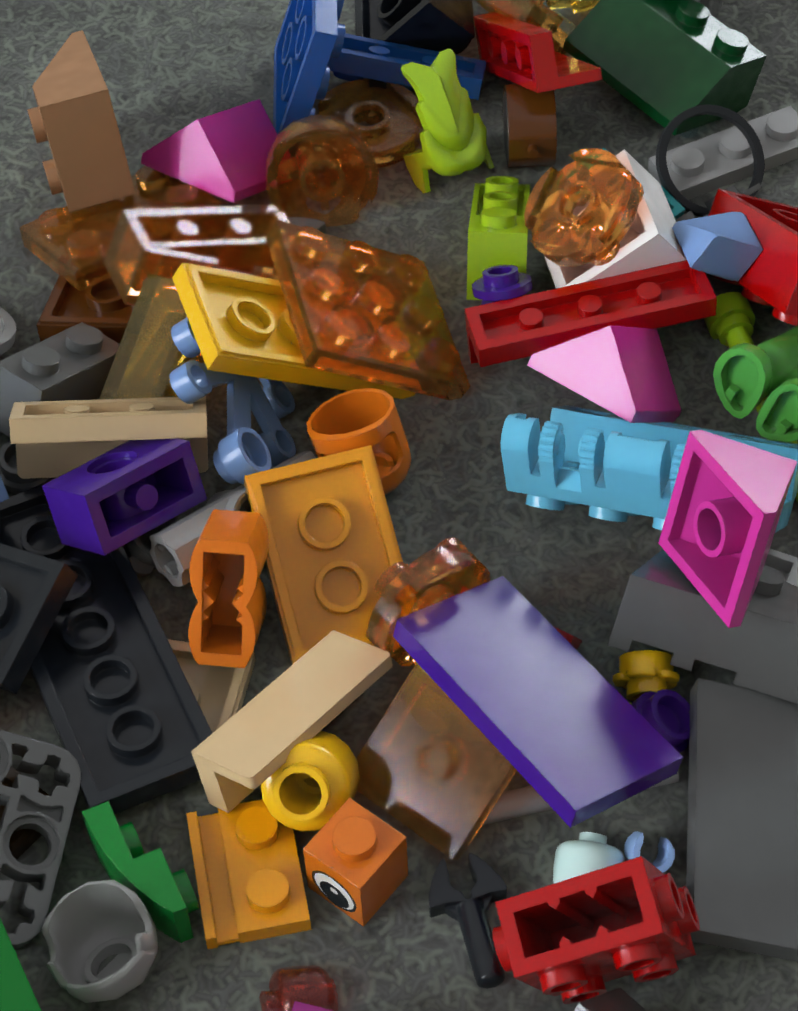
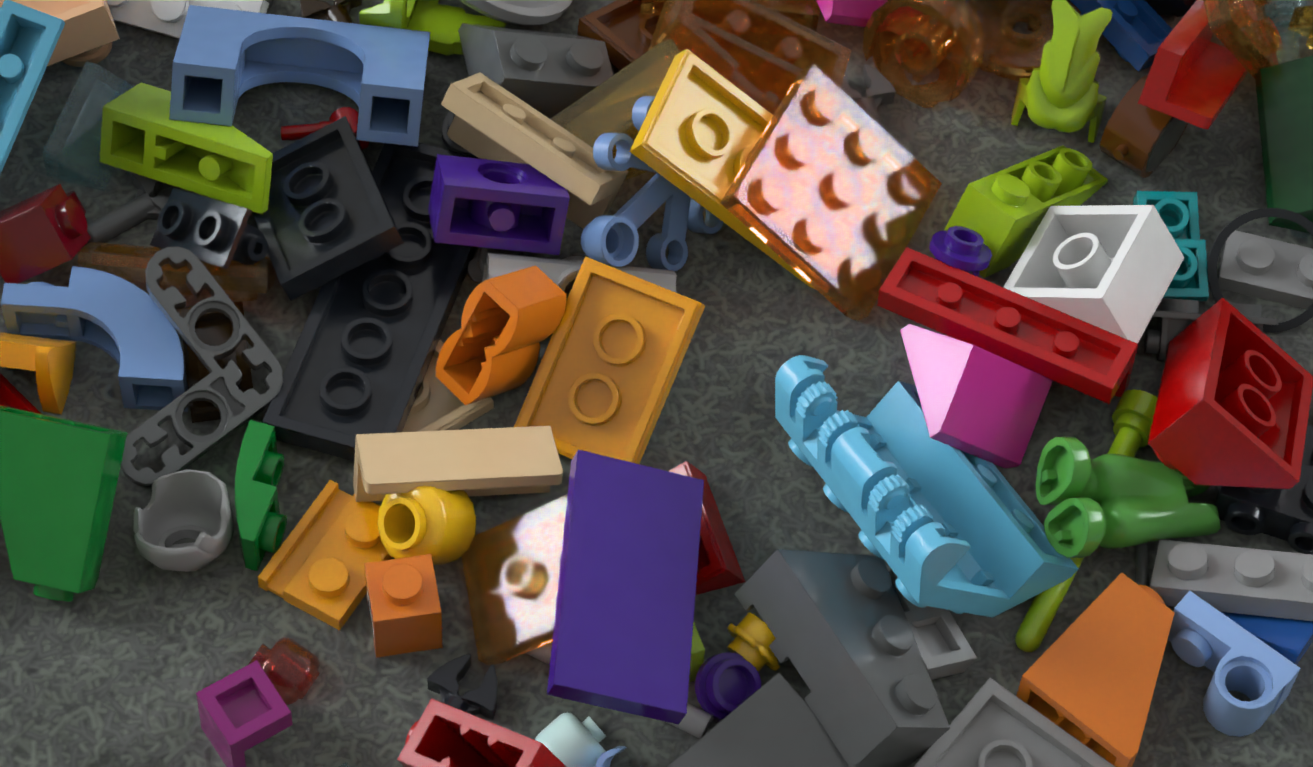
camera: 35 degrees right, 5 degrees up
orange helmet [307,388,412,495] -> none
clear orange plate [366,537,491,666] -> none
clear orange plate [524,148,644,267] -> none
dark pink slope [658,430,797,628] -> none
medium blue slope [672,212,763,281] -> none

